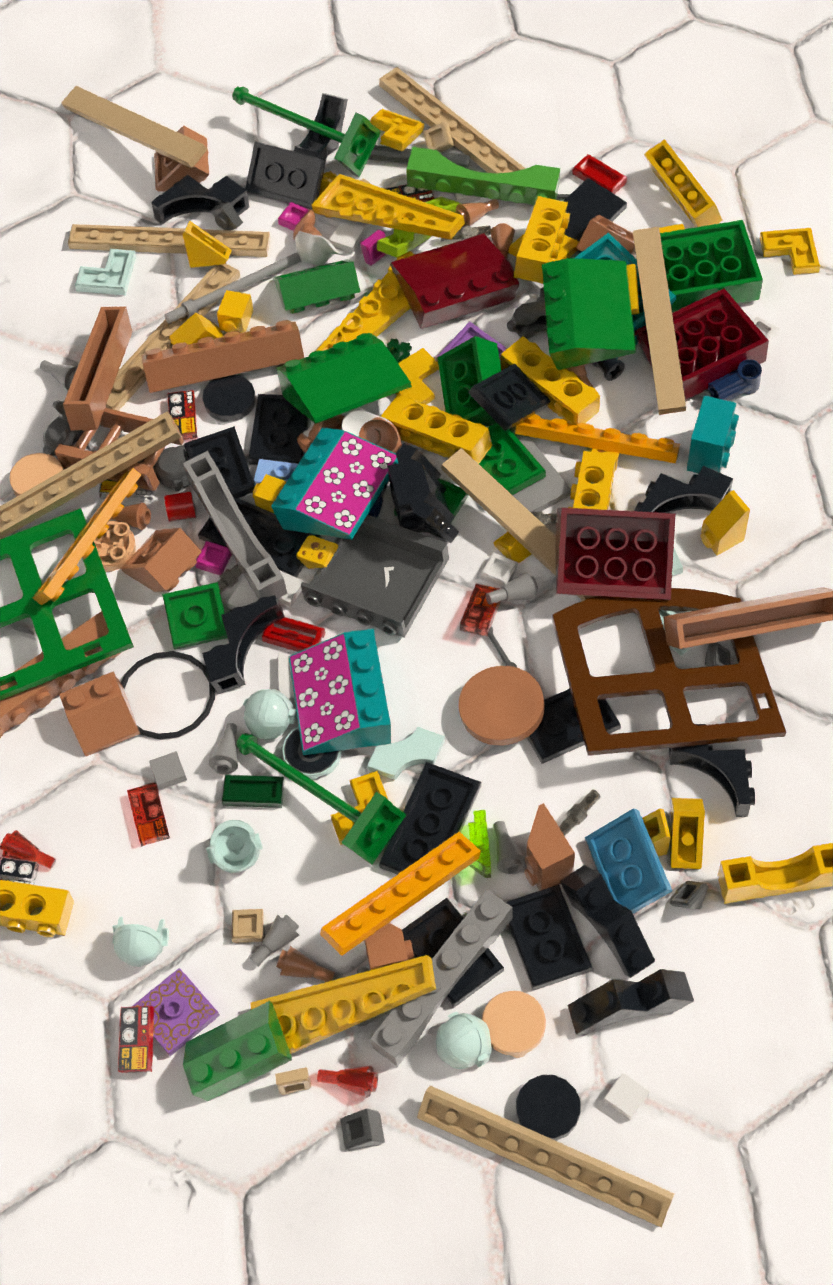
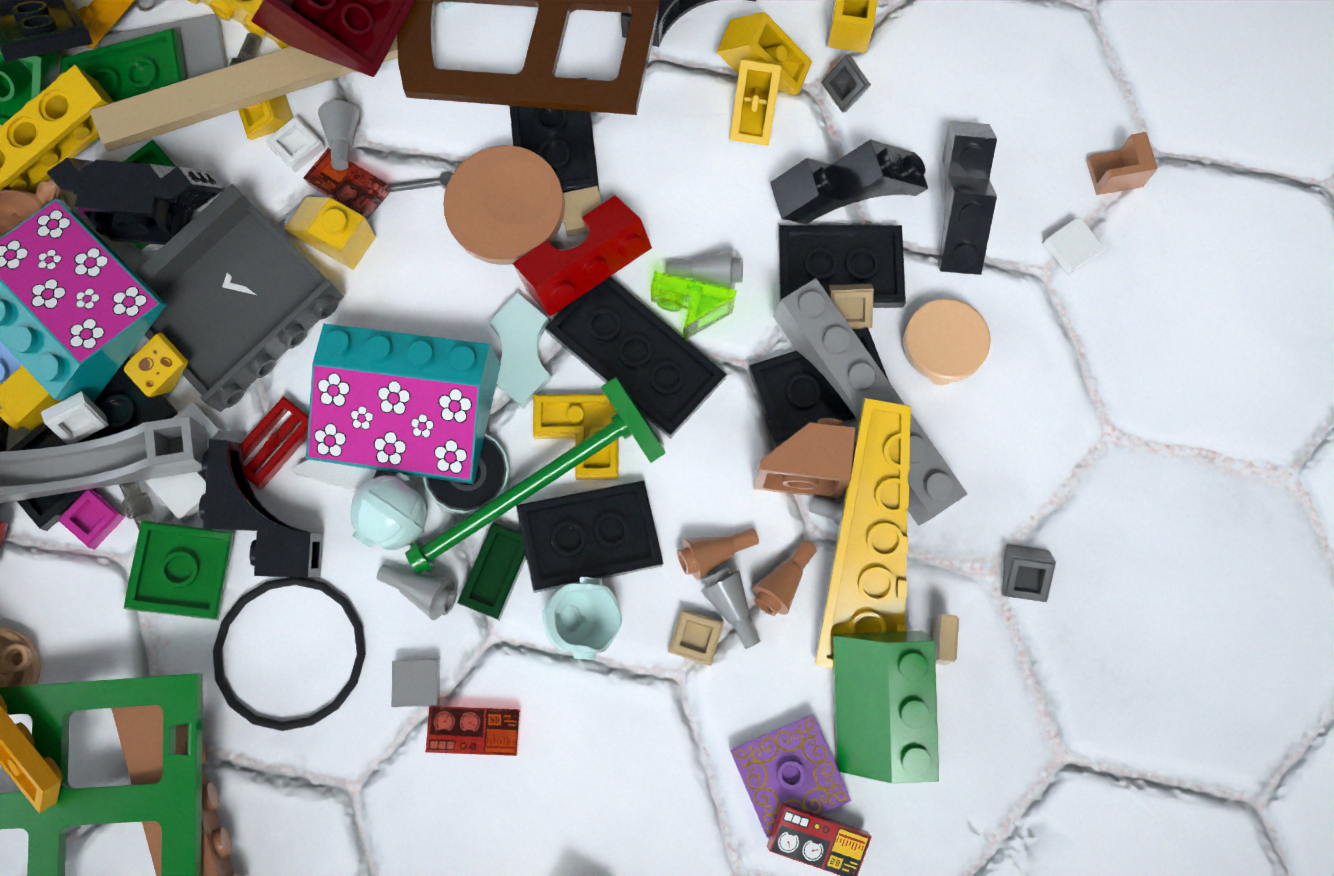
camera: 75 degrees left, 15 degrees up
nougat slope [59,671,140,757] -> none
light aqua cap [112,917,169,967] -> none
nougat slope [121,528,202,592] -> none
clear red cone [317,1065,378,1098] -> none
light orange plate [320,832,481,956] -> none
tan plate [417,1085,675,1228] -> none
light aqua cap [436,1011,492,1069] -> none
black tile [516,1075,581,1141] -> none
nougat slope [524,803,575,891] -> none
clear smoke bar [559,789,601,836] -> none
dark azure tile [584,808,672,914] -> none
none -> white tile [41,391,109,445]
none -> yellow slope [284,197,376,270]
none -> red arch [512,195,652,317]
none -> black tile [516,480,664,593]
none -> tan tile [563,186,602,237]
none -> nougat cone [677,528,759,581]
none -> tan tile [829,284,874,329]
none -> nougat panel [1086,132,1158,195]

